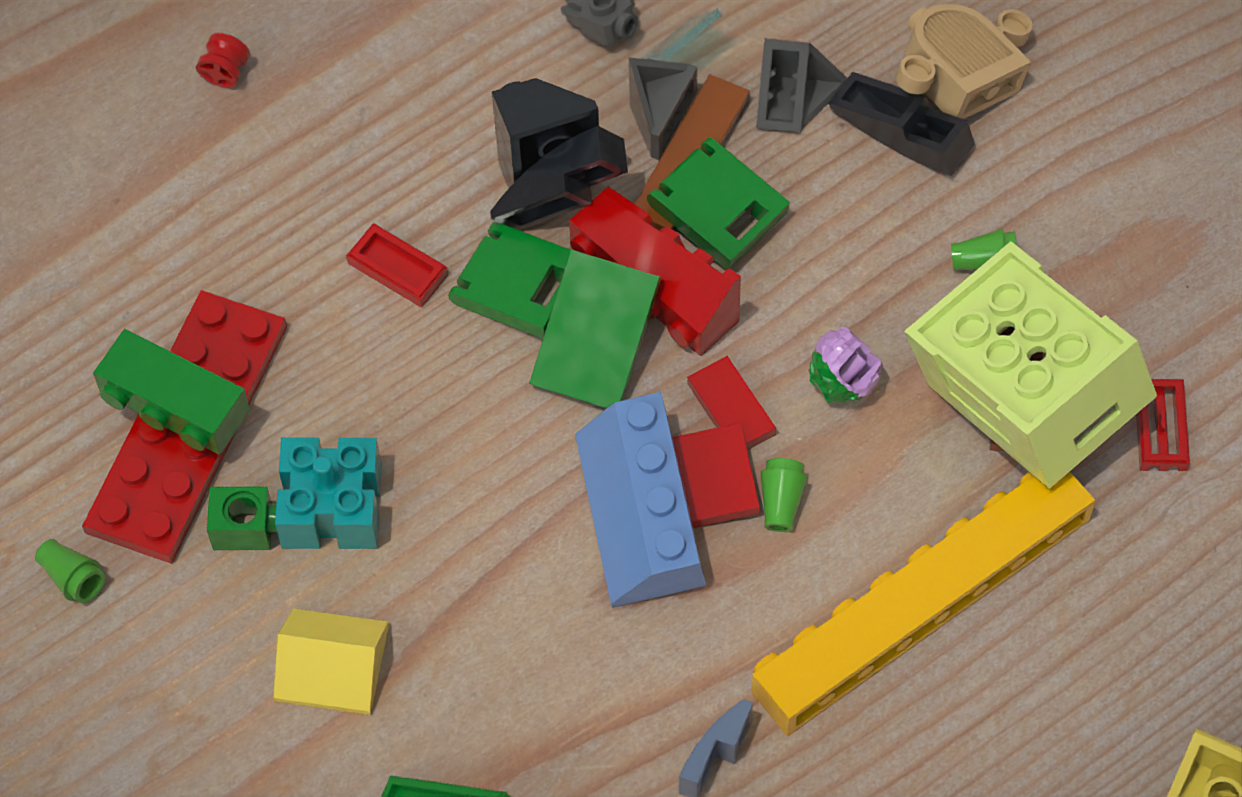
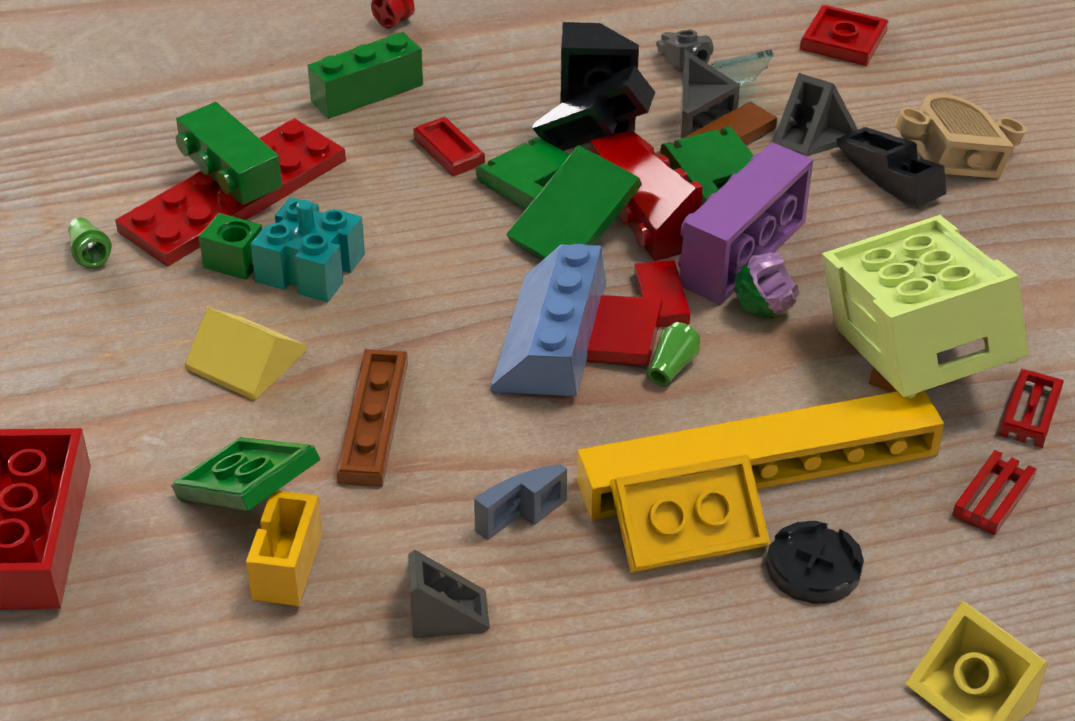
camera: 20 degrees right, 20 degrees down
none -> green brick [307,32,423,119]
none -> dark orange tile [336,349,408,487]
none -> yellow tile [610,454,770,574]
none -> medium lavender brick [678,142,813,305]
none -> black tile [766,521,864,604]
none -> red tile [952,450,1037,535]

